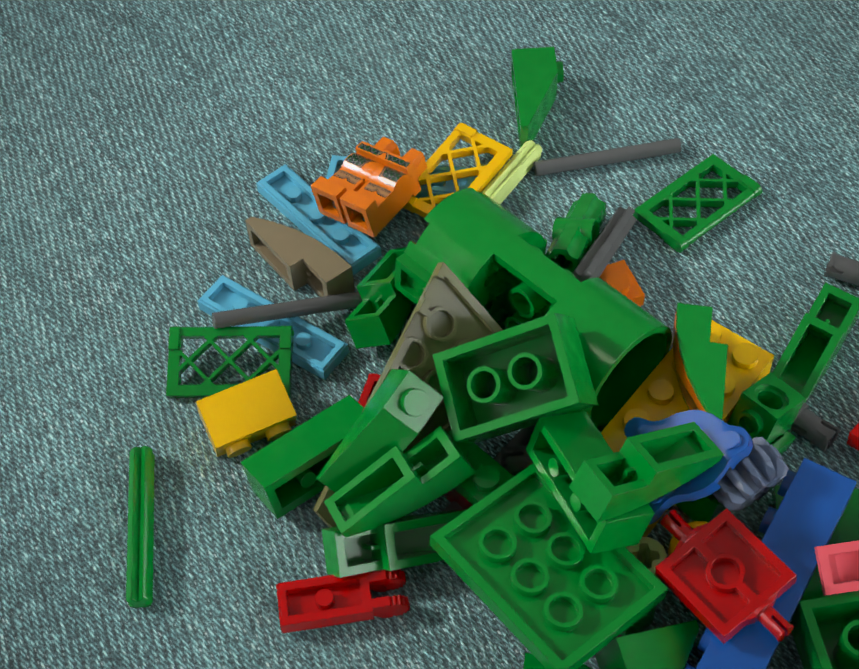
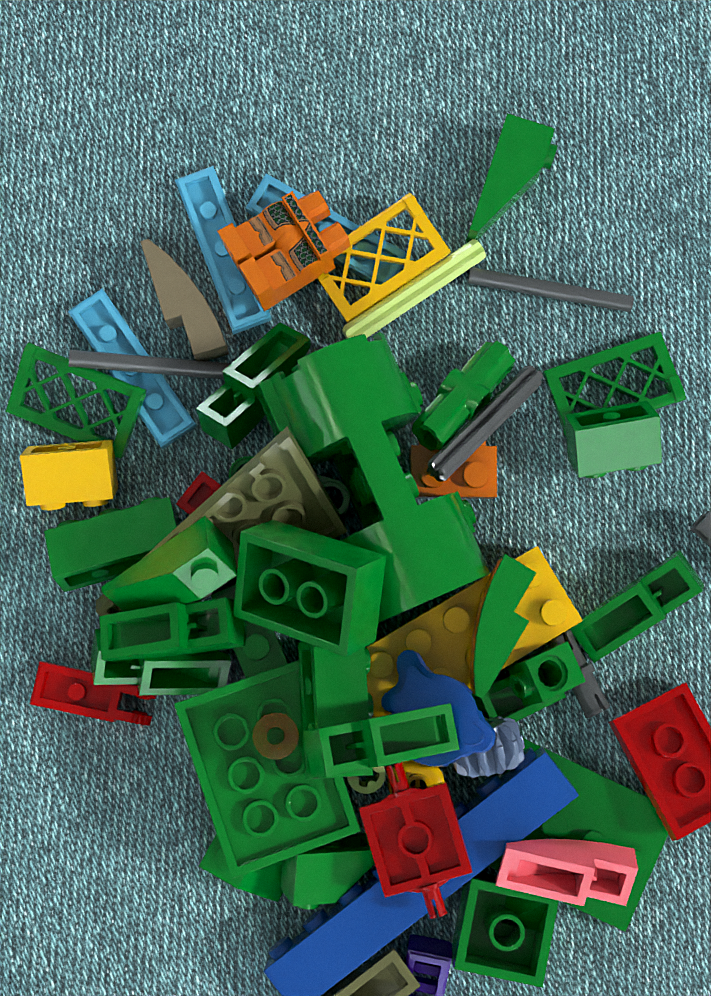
camera: 10 degrees right, 30 degrees up
none -> clear orange plate [253,713,299,759]
none -> brick [565,400,662,478]

